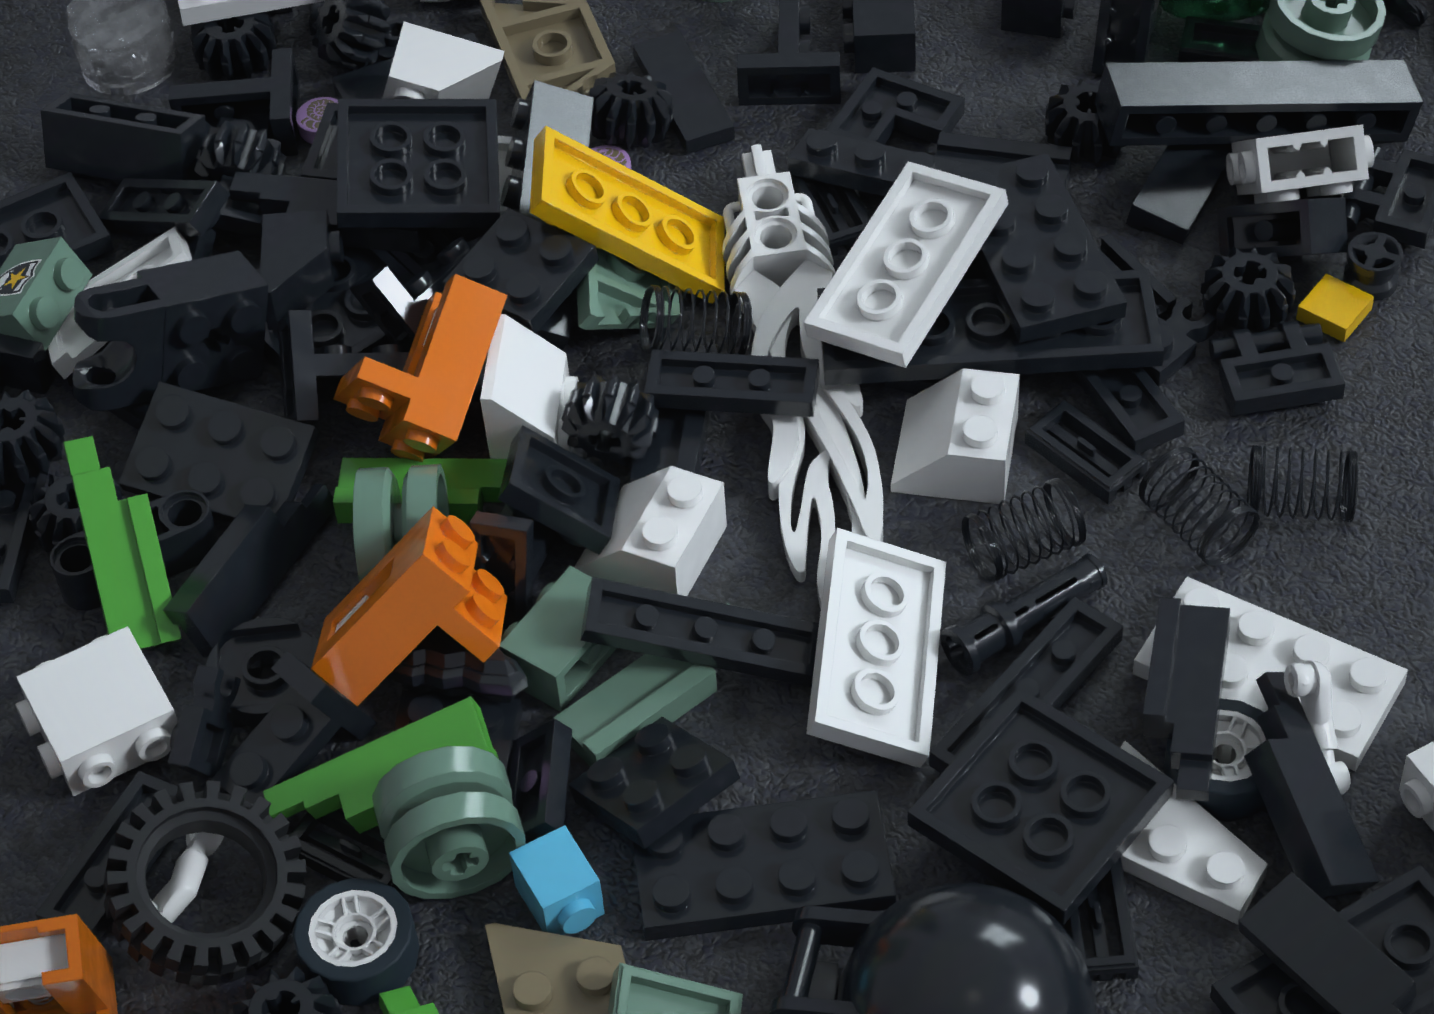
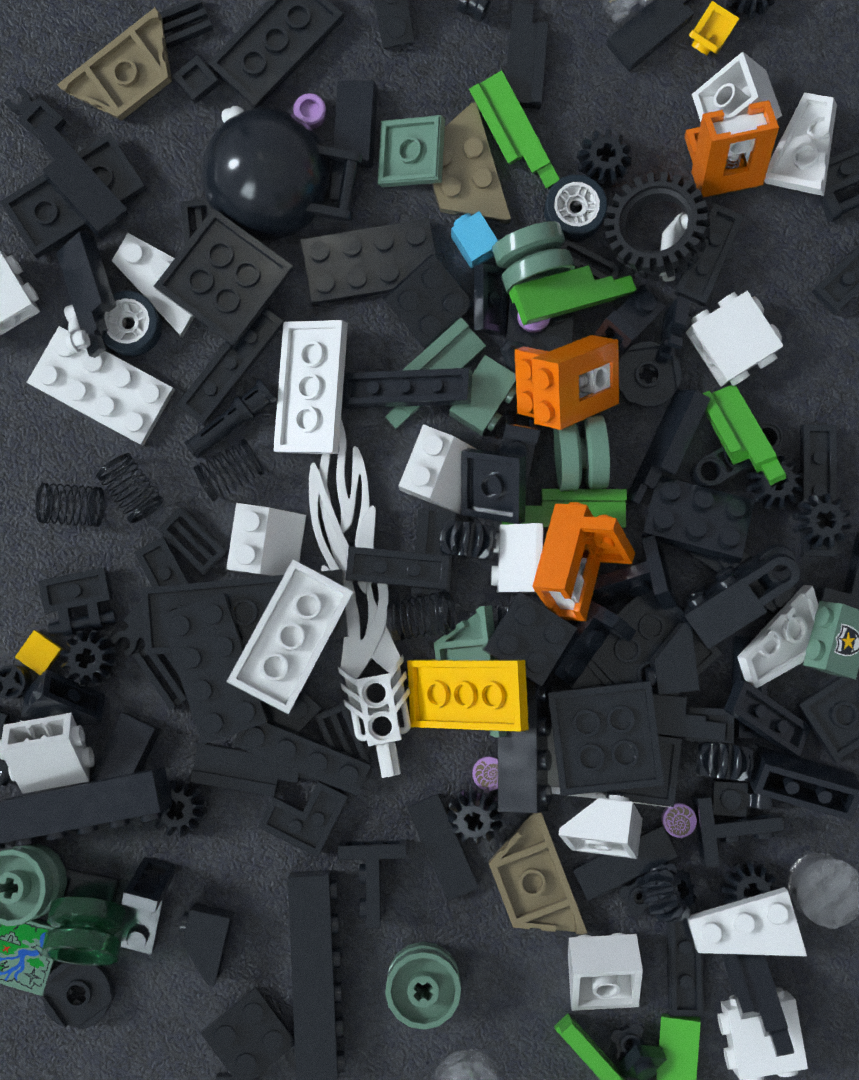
camera: 175 degrees right, 35 degrees up
black piece [1143,597,1230,801] -> none

